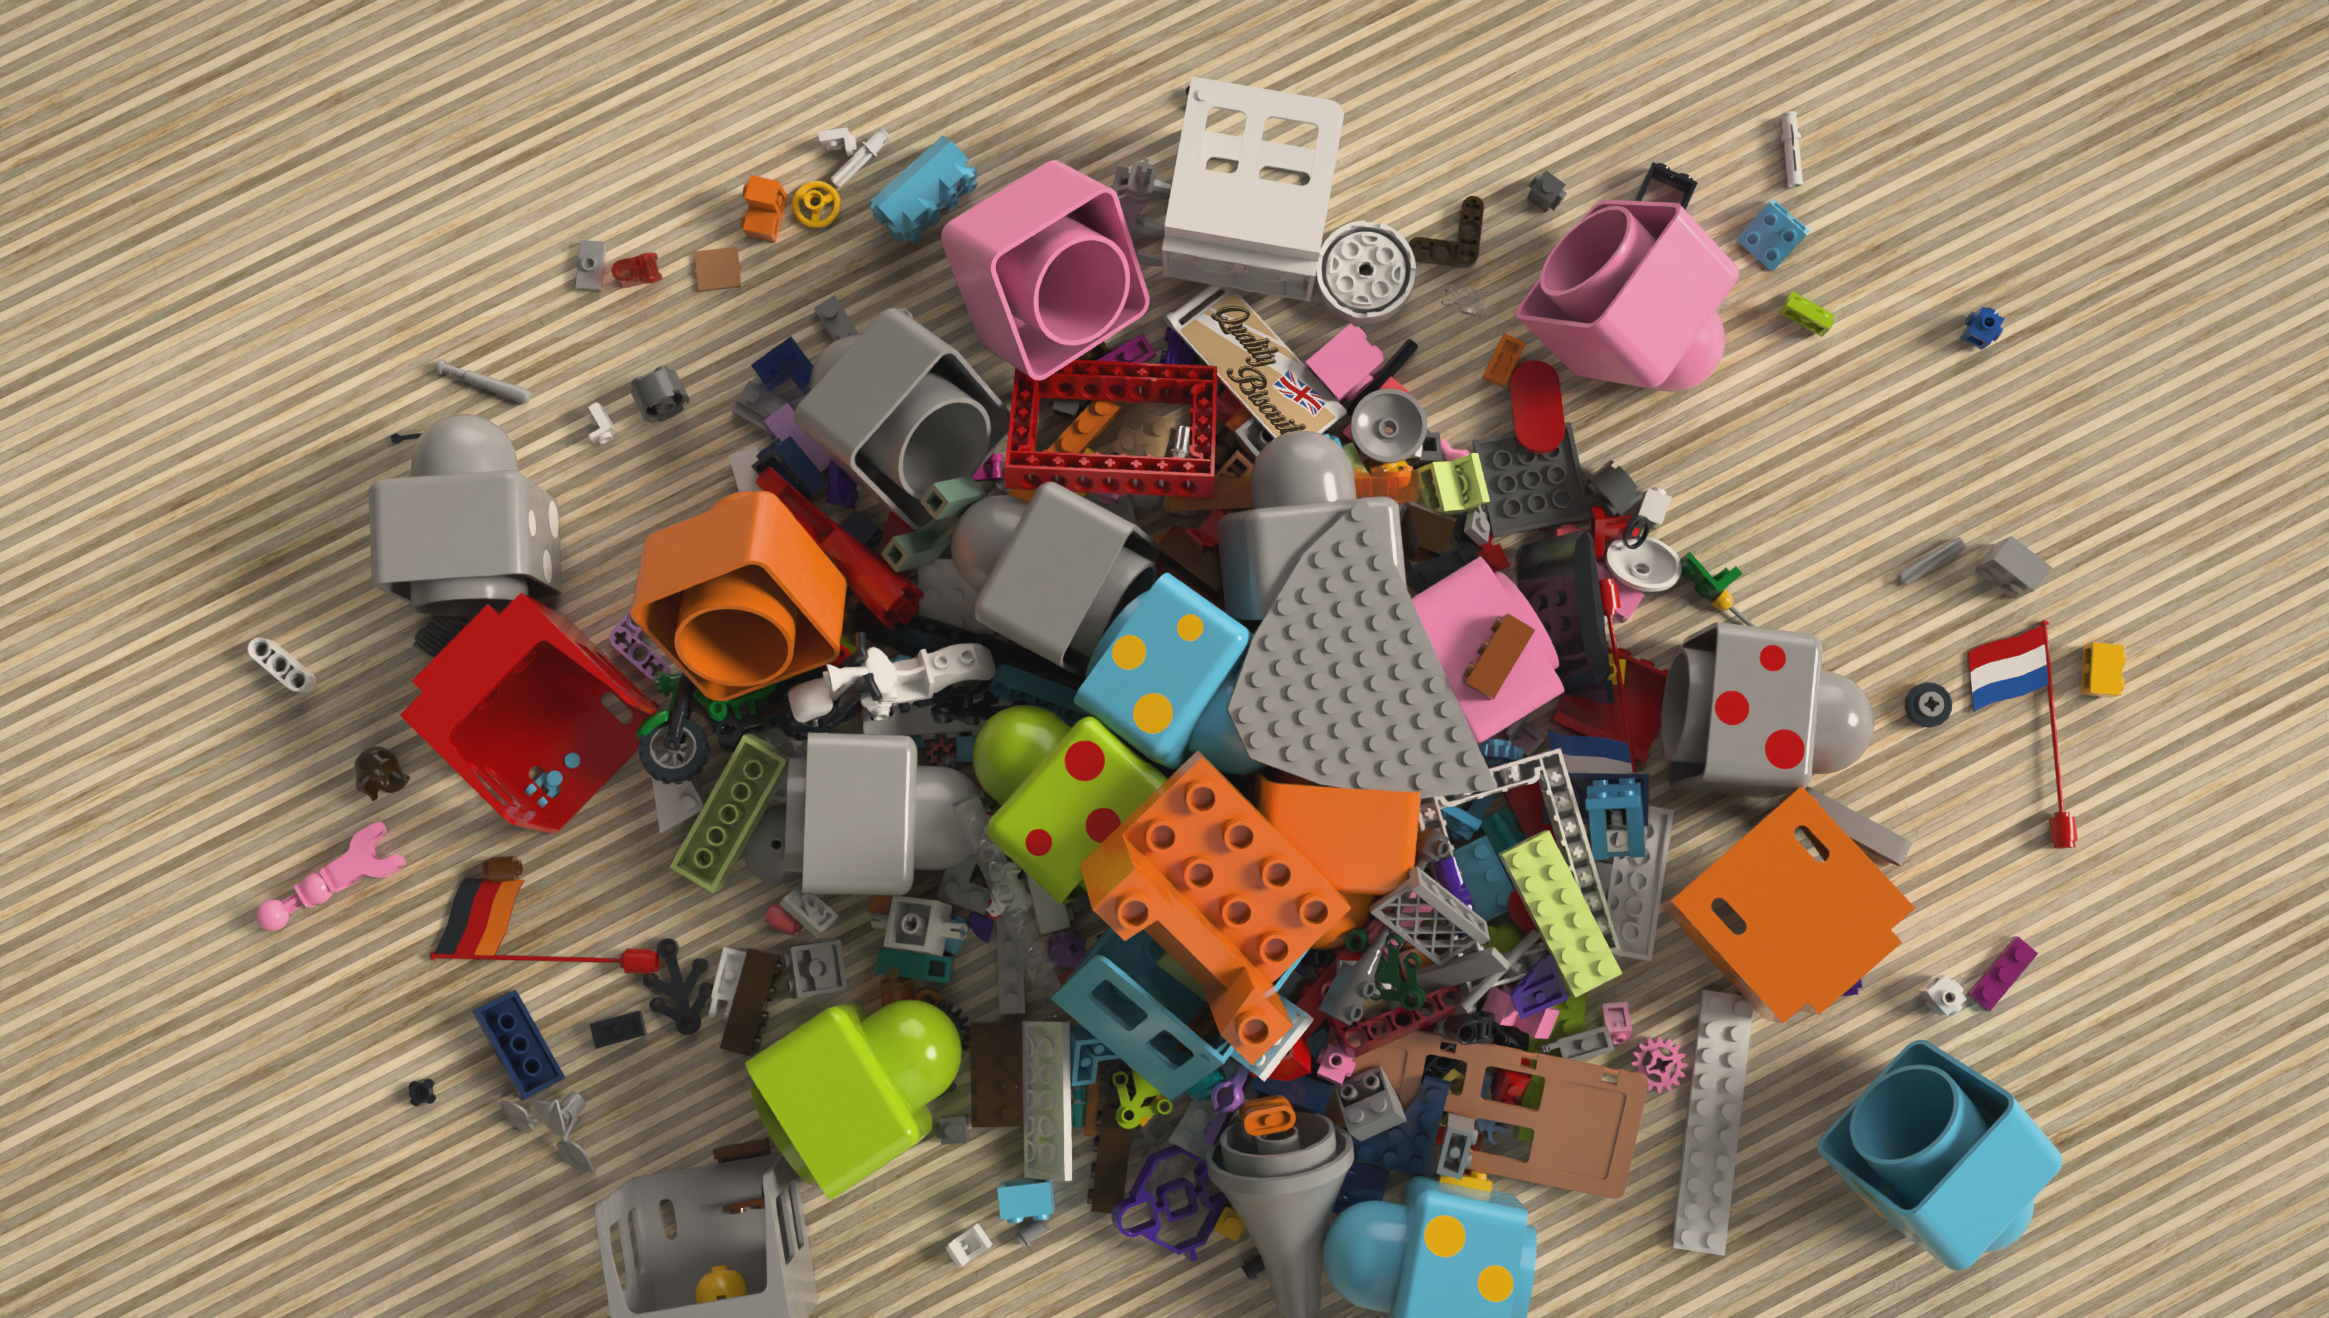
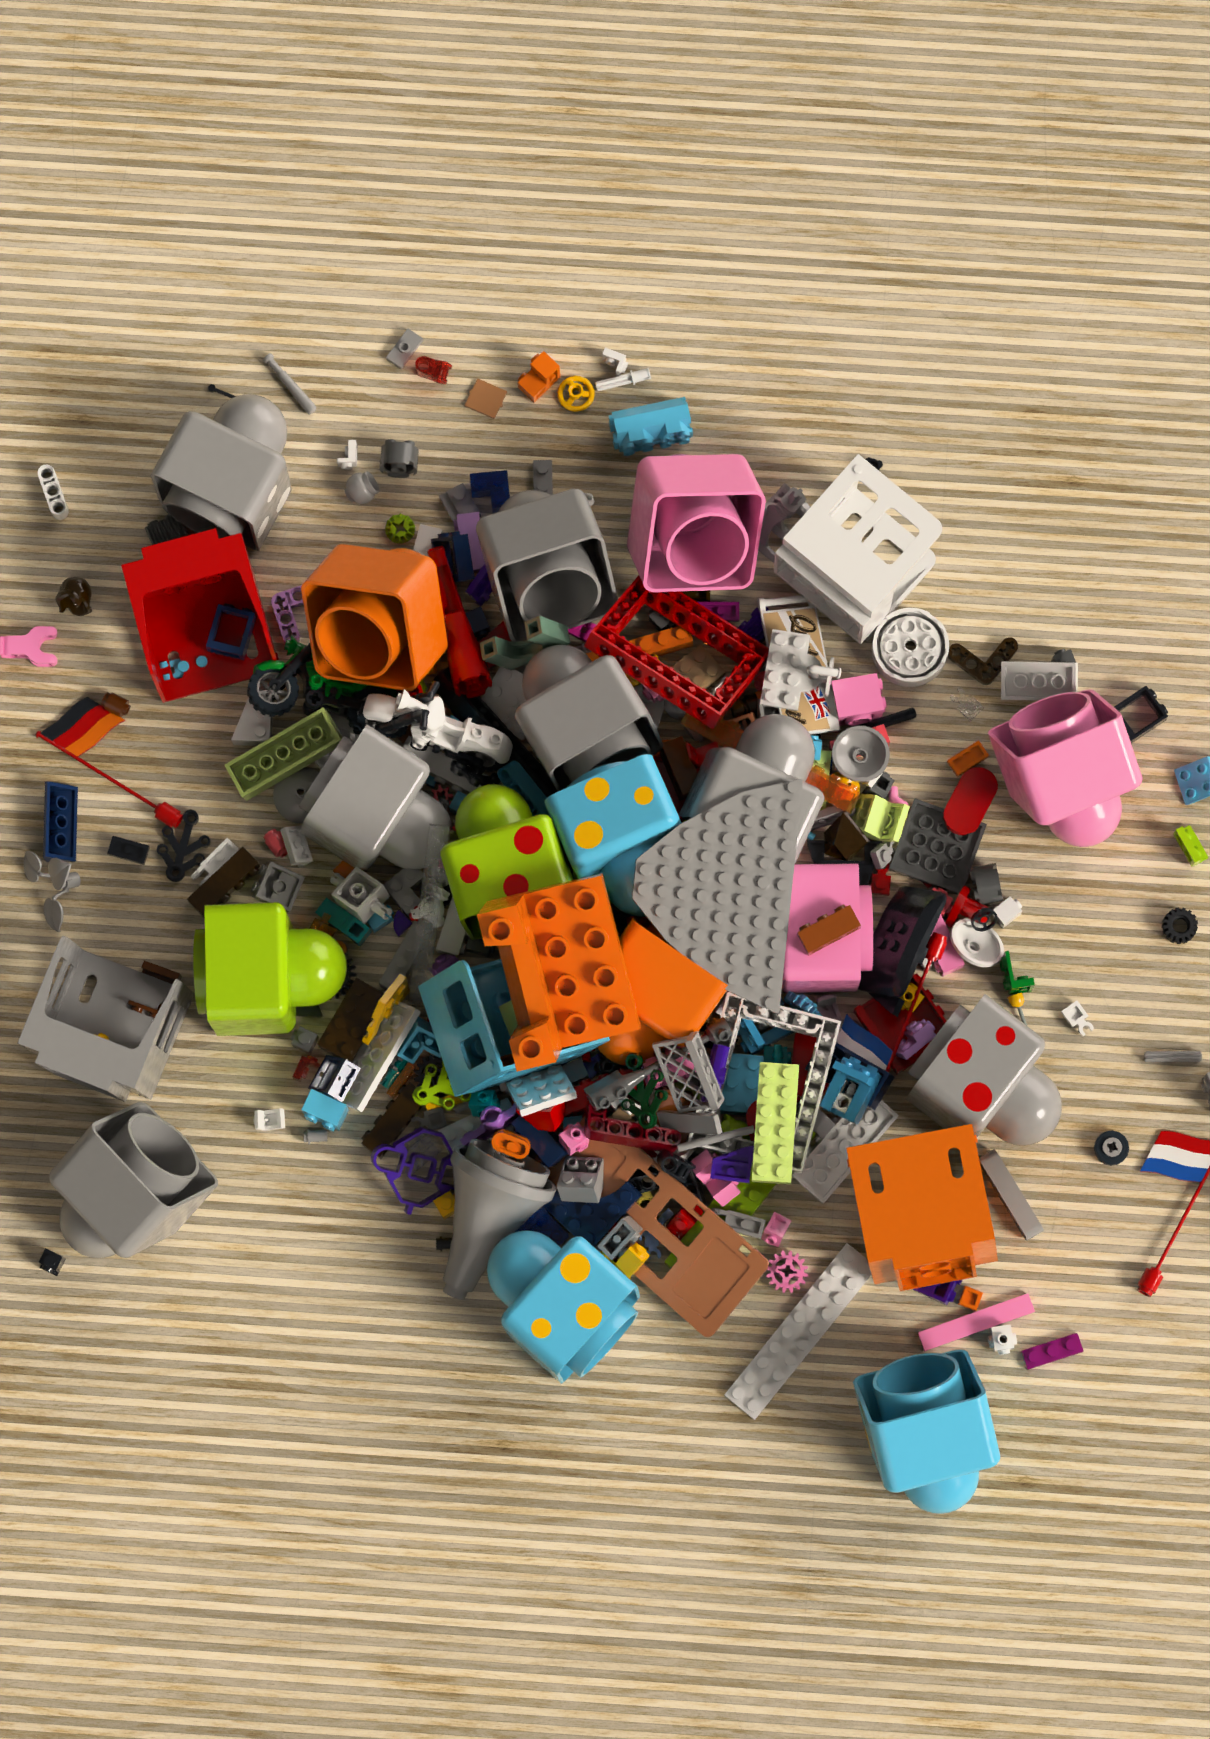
camera: 30 degrees right, 5 degrees down
none -> dark blue window [206,603,256,661]
none -> clear red bracket [292,1055,320,1082]
none -> window [308,1055,361,1103]
none -> light grey piece [345,471,379,505]
none -> yellow wing [362,974,409,1045]
none -> lime gear [385,513,415,544]
none -> yellow brick [615,1242,650,1277]
none -> white plate [760,629,841,711]
none -> lavender plate [896,1019,936,1060]
none -> bright pink tile [918,1293,1035,1352]
none -> orange tile [958,1286,983,1311]
none -> white plate [1001,661,1078,701]
none -> white plate [1061,1001,1094,1037]
none -> black tyre [1162,907,1198,944]

